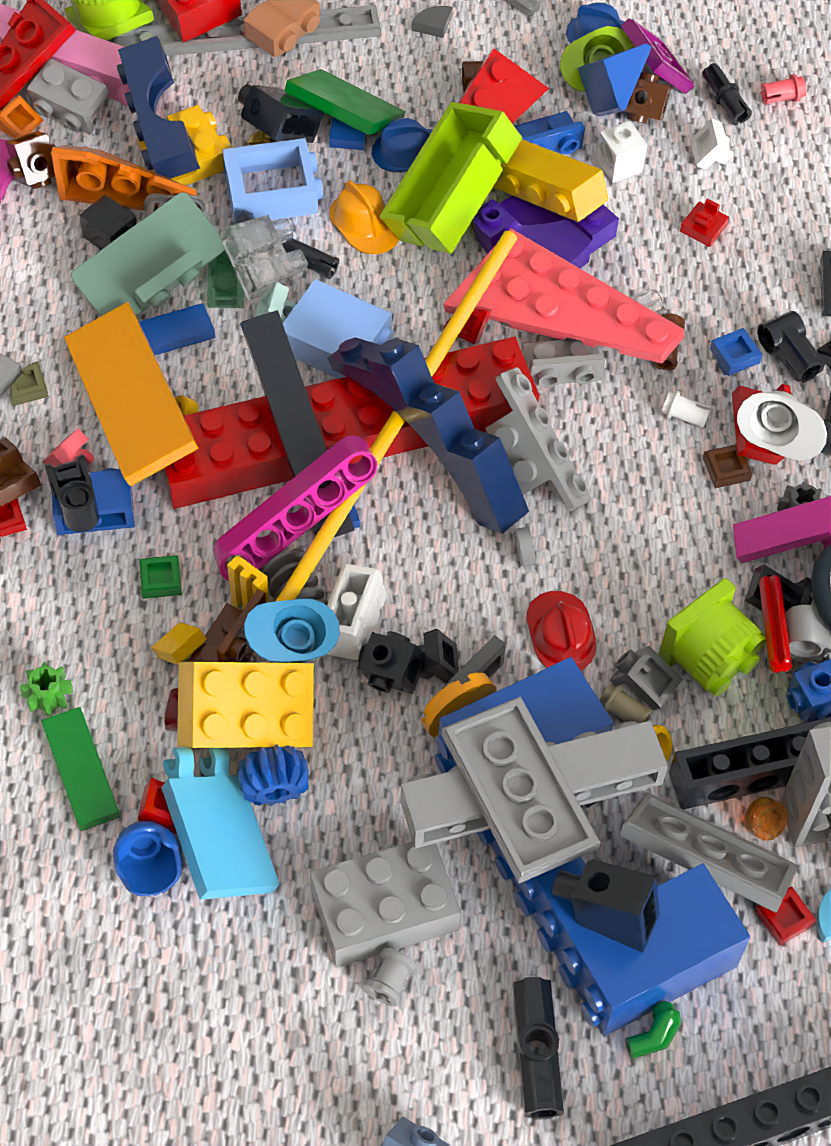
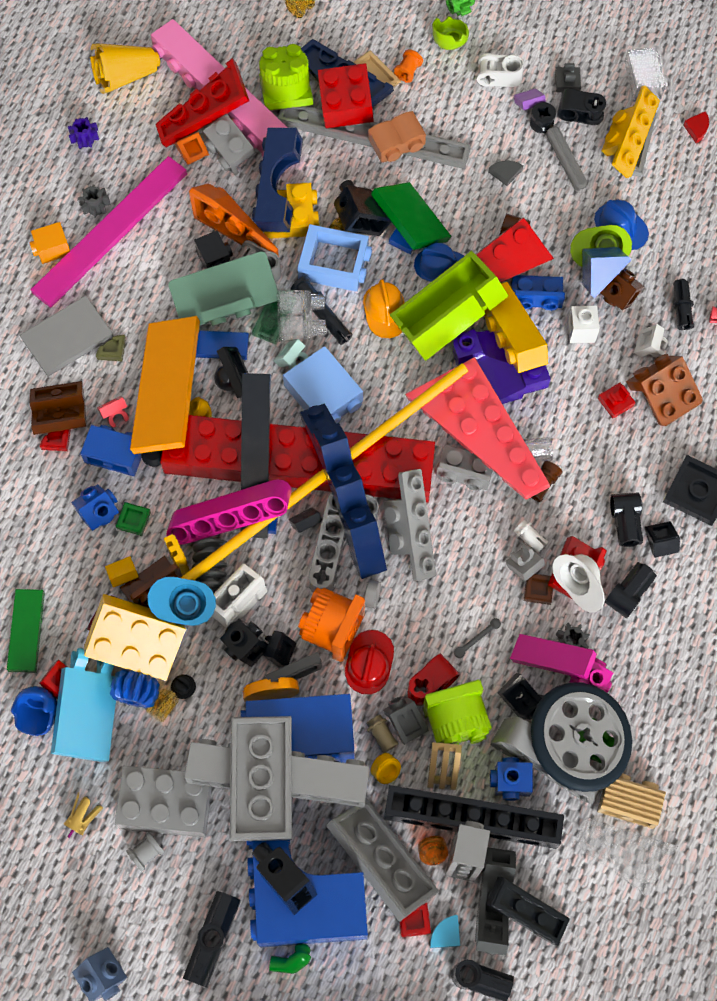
camera: 25 degrees right, 10 degrees up
reddish brown brick [5,131,56,189] -> none
bright green gear [20,662,73,716] -> none
black piece [44,454,99,532] -> none
red tile [443,307,491,345] -> none
magenta tile [621,18,694,94] -> none
blue tile [710,328,762,376] -> none
red axle [759,575,792,673] -> none
none -> pearl gold piece [63,792,103,838]
none -> blue brick [71,484,119,531]
none -> black piece [141,450,163,467]
none -> clear yellow slope [146,689,179,722]
none -> black piece [171,674,196,699]
none -> black tile [214,347,248,398]
none -> black tile [288,507,322,533]
none -> orange piece [298,587,365,662]
none -> light grey beam [309,492,378,592]
none -> red piece [407,653,460,706]
none -> tan tile [427,742,462,790]
none -> dark grey hinge [454,618,501,658]
none -> light grey tile [506,543,545,581]
none -> bracket [626,354,703,426]

